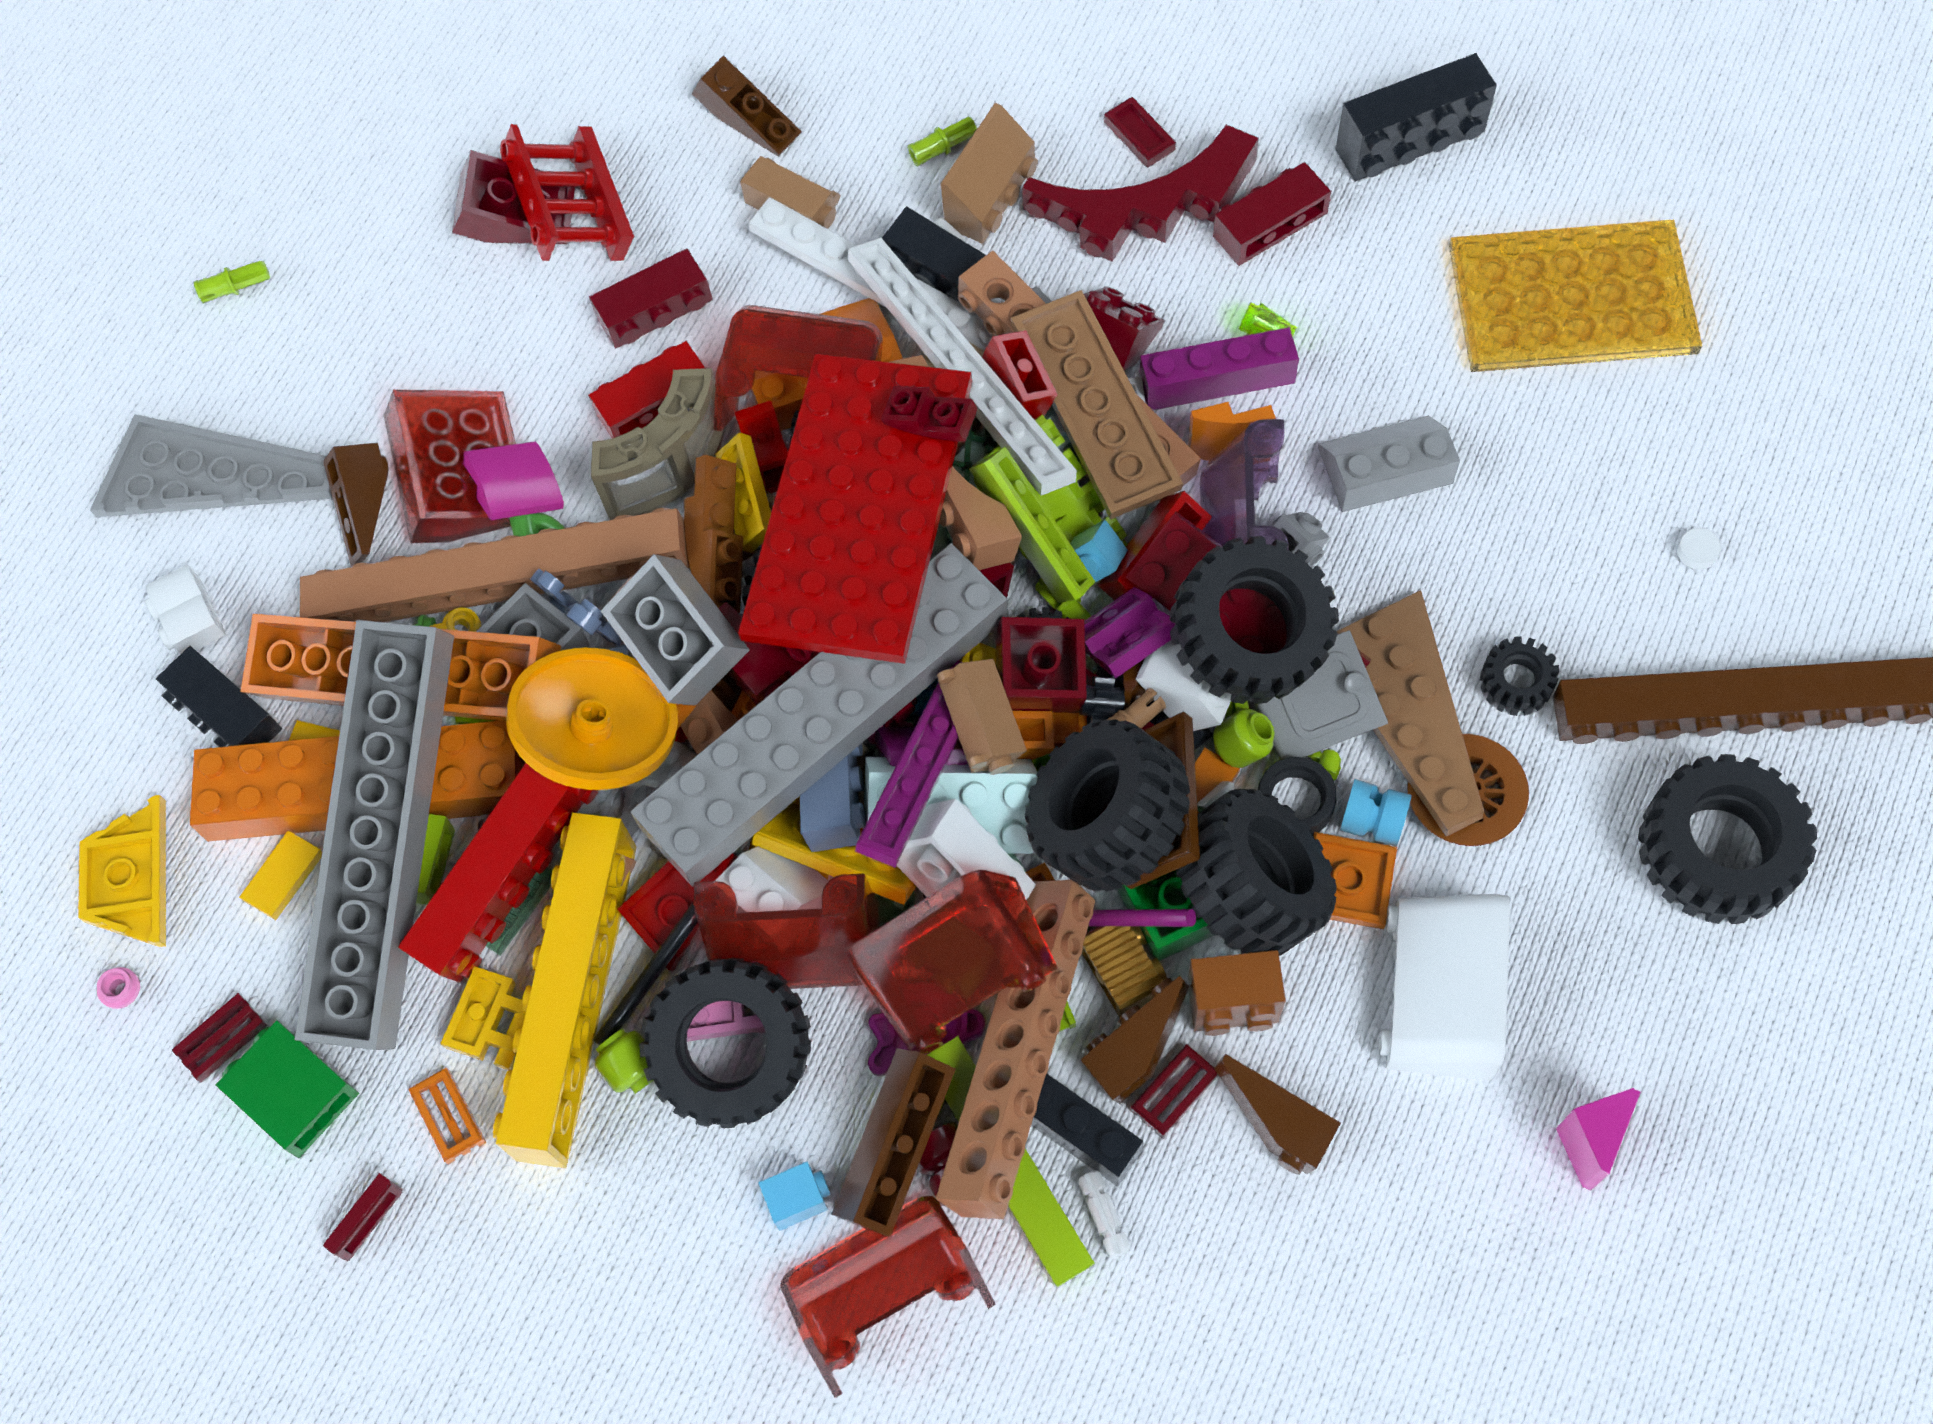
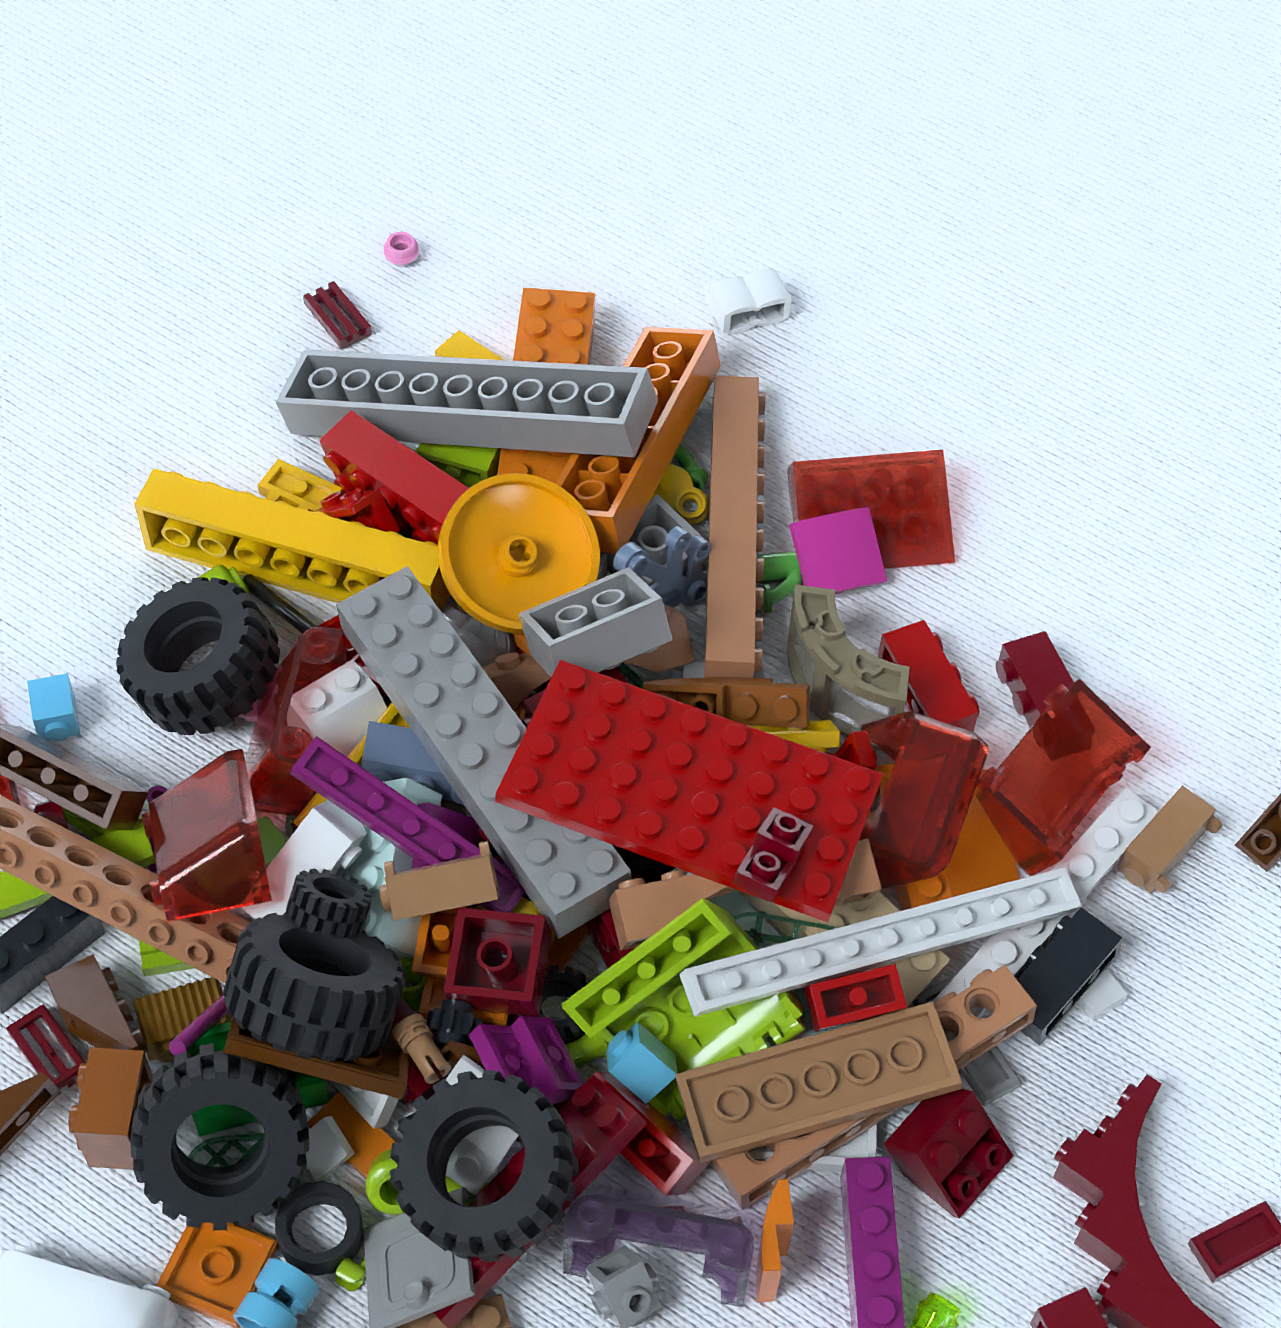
camera: 90 degrees right, 10 degrees down
yellow wing [78,795,166,947] -> none
light grey wing [90,414,332,517] -> none
black brick [155,646,282,747] -> none
lime axle [194,261,270,304] -> none
green brick [215,1020,360,1158] -> none
dark red tile [322,1173,403,1261] -> none
reddish brown slope [323,443,389,567] -> none
orange tile [408,1068,487,1165] -> none
dark red slope [452,150,576,244] -> none
red fence [500,124,634,261] -> none
lime axle [907,117,977,166] -> none
medium nougat slope [941,102,1038,244] -> none
none -> black tyre [286,869,373,939]
none -> red bracket [316,488,400,533]
none -> clear red windscreen [975,679,1151,876]

